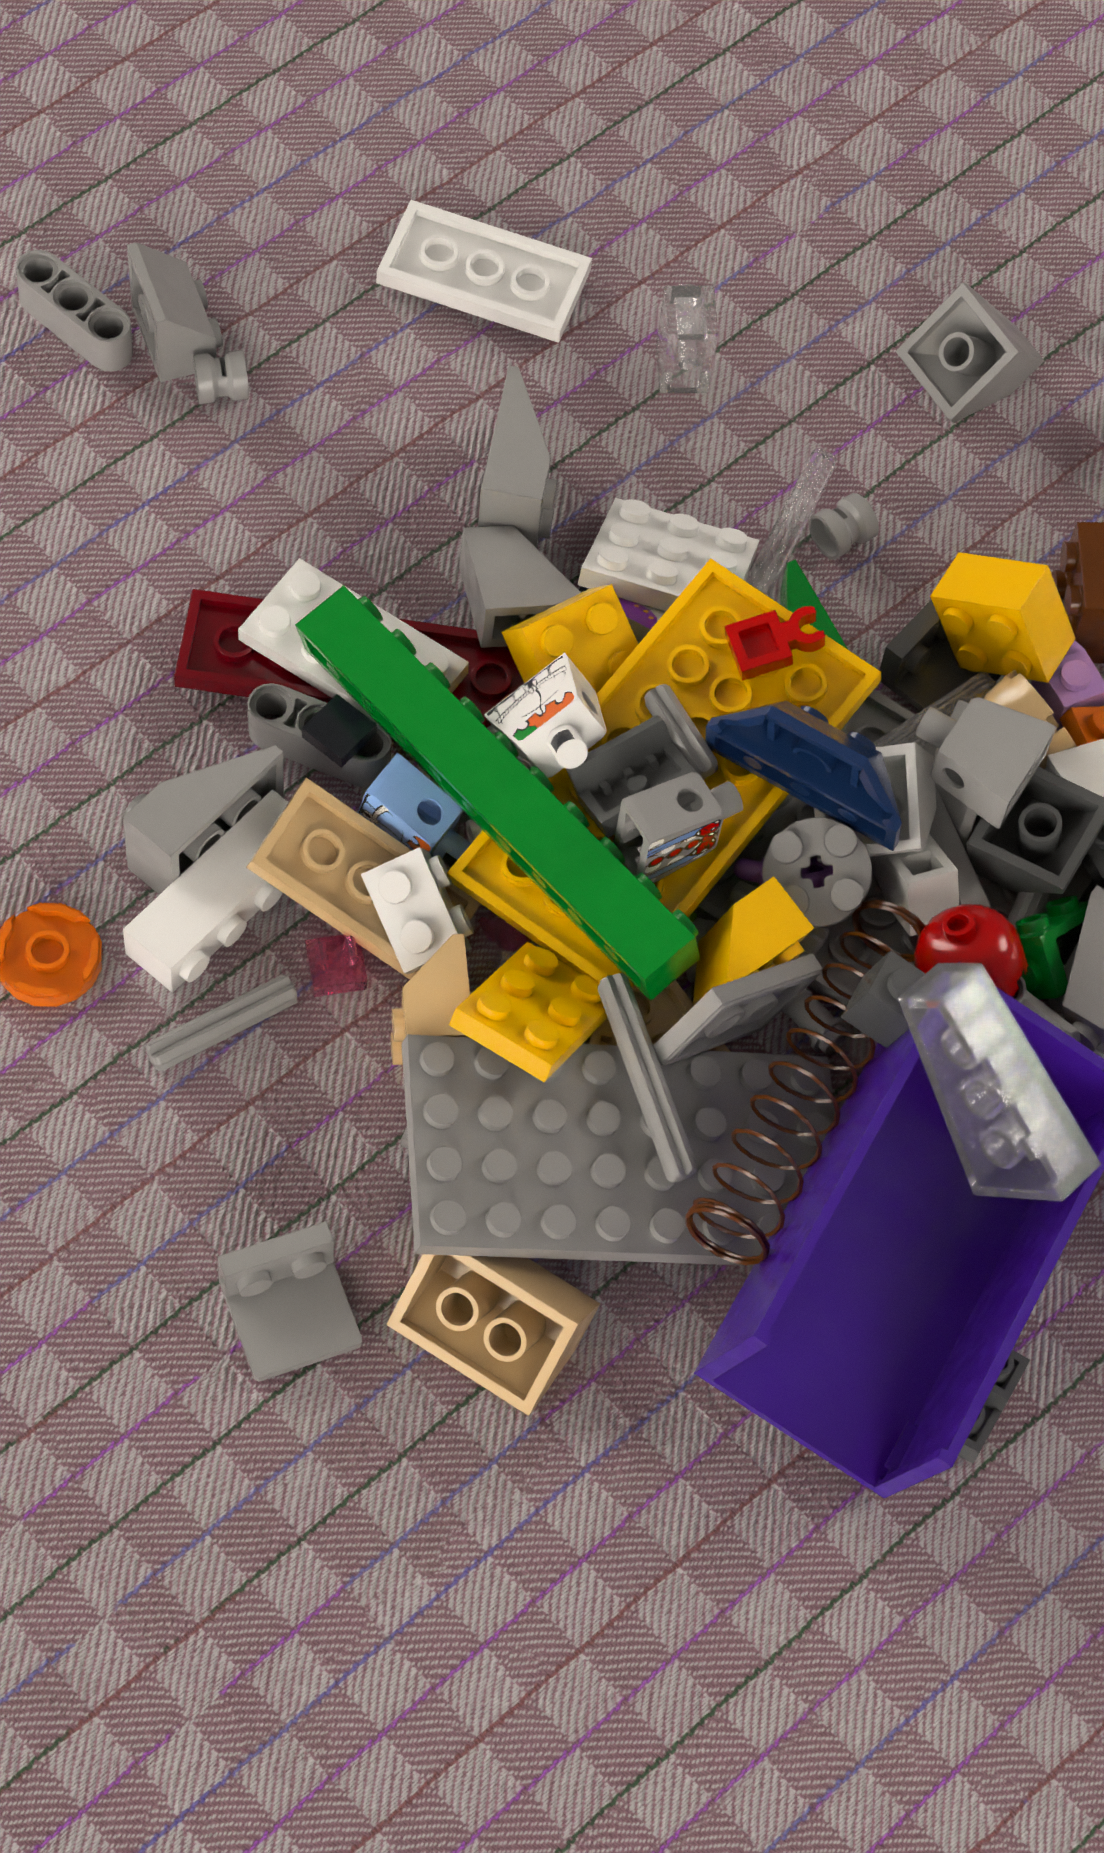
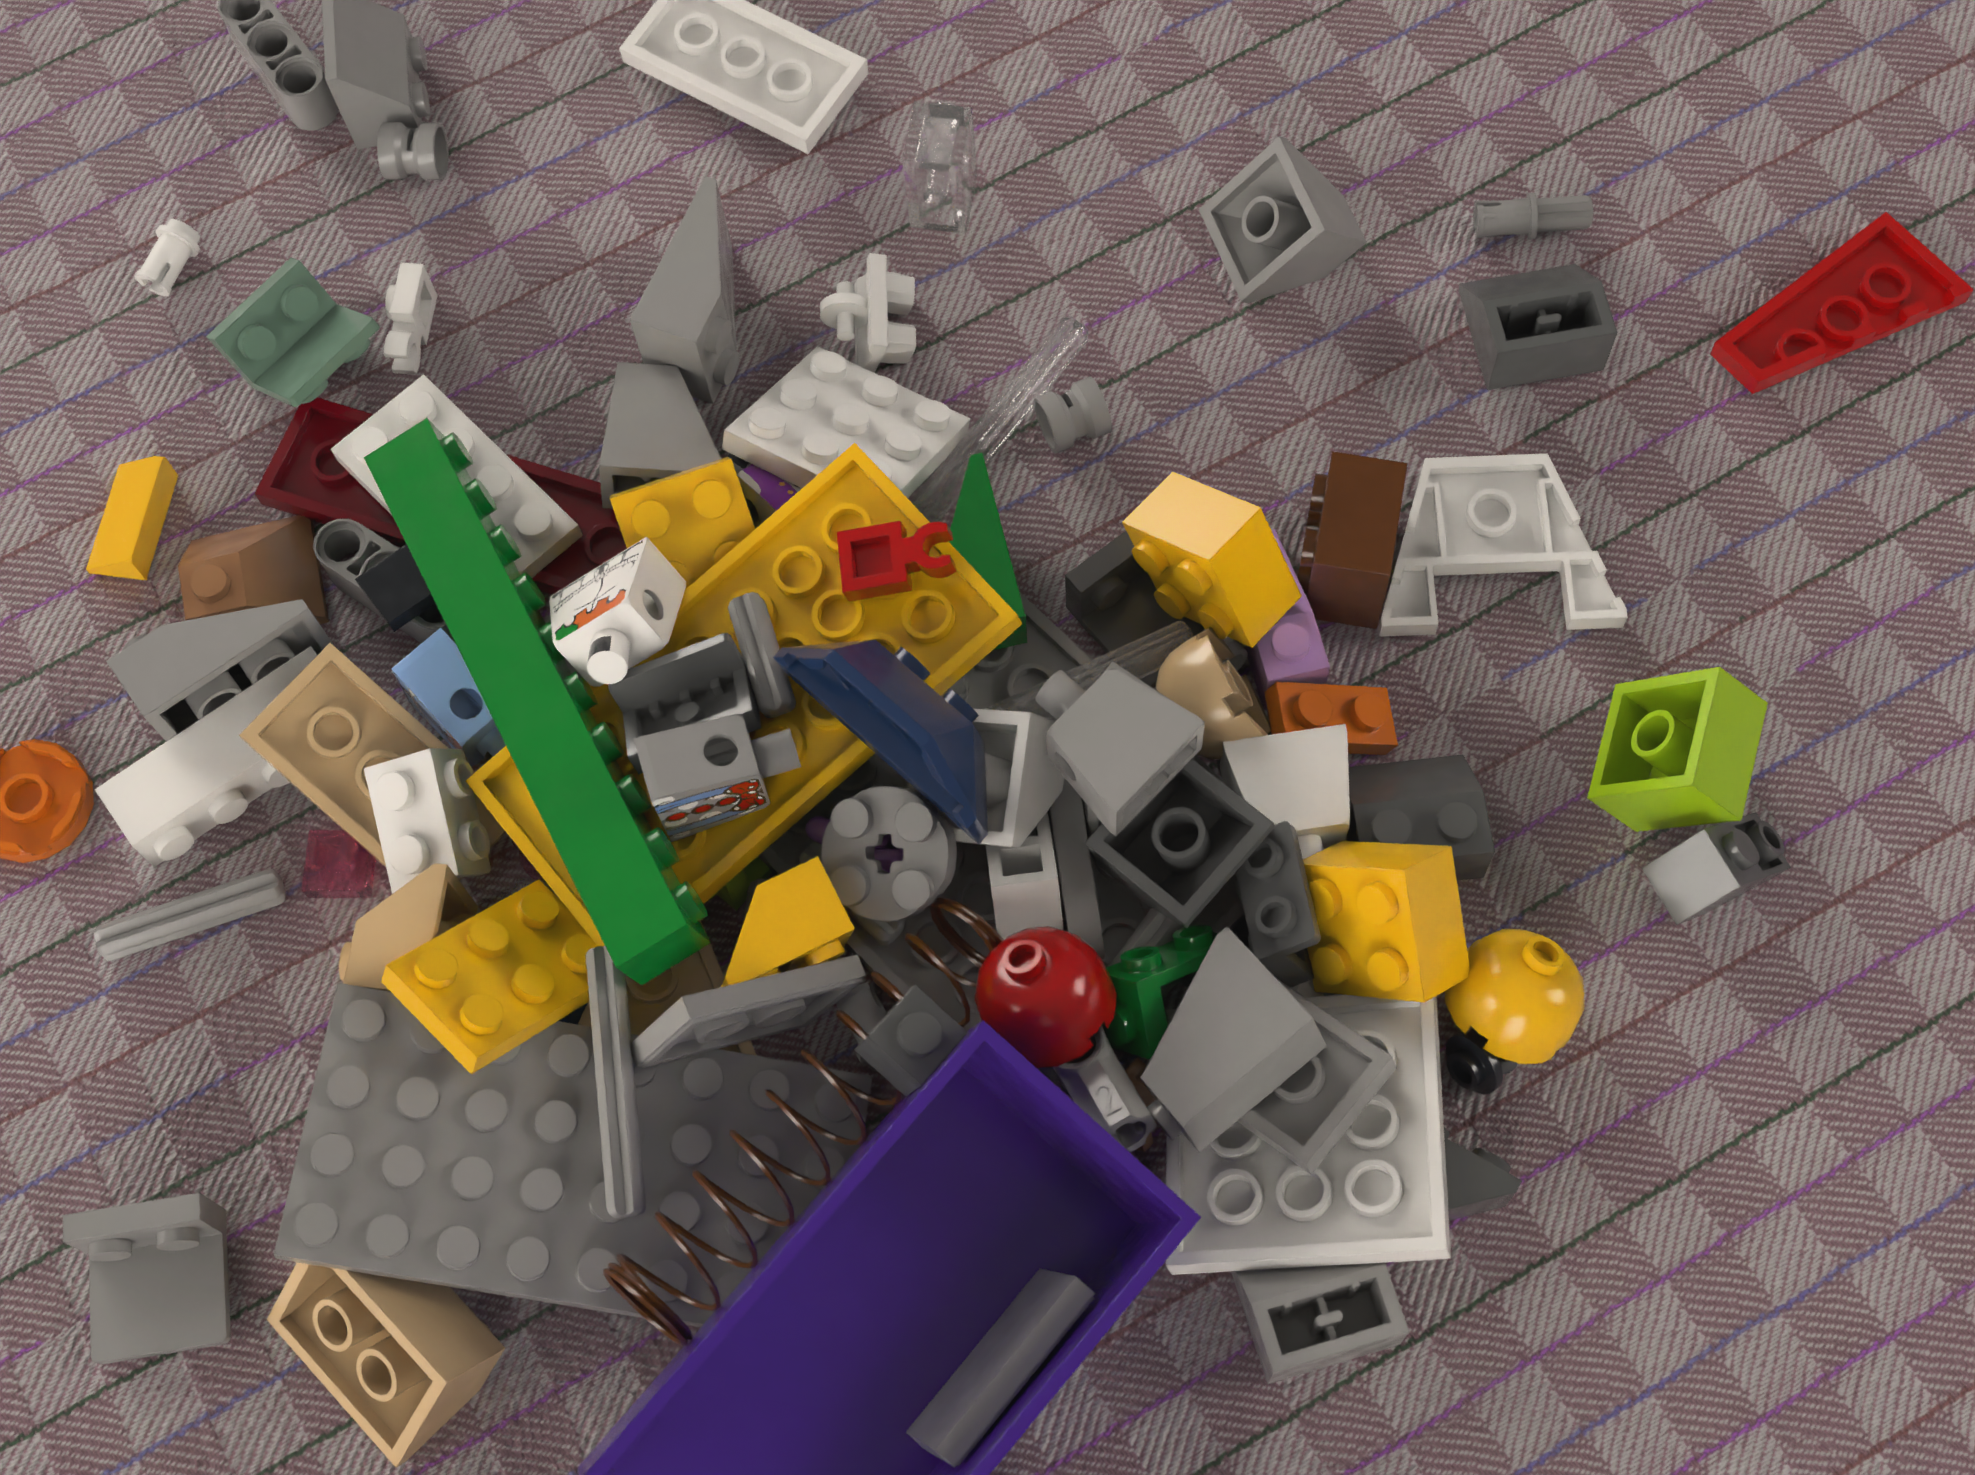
camera: 25 degrees right, 5 degrees up
clear wedge [897,963,1101,1202] -> none
none -> yellow slope [86,456,178,580]
none -> white pin [134,219,201,296]
none -> medium nougat slope [178,515,329,624]
none -> sand green bracket [206,258,380,407]
none -> white plate [384,262,438,375]
none -> white hips [820,253,916,373]
none -> light grey tile [906,1268,1095,1467]

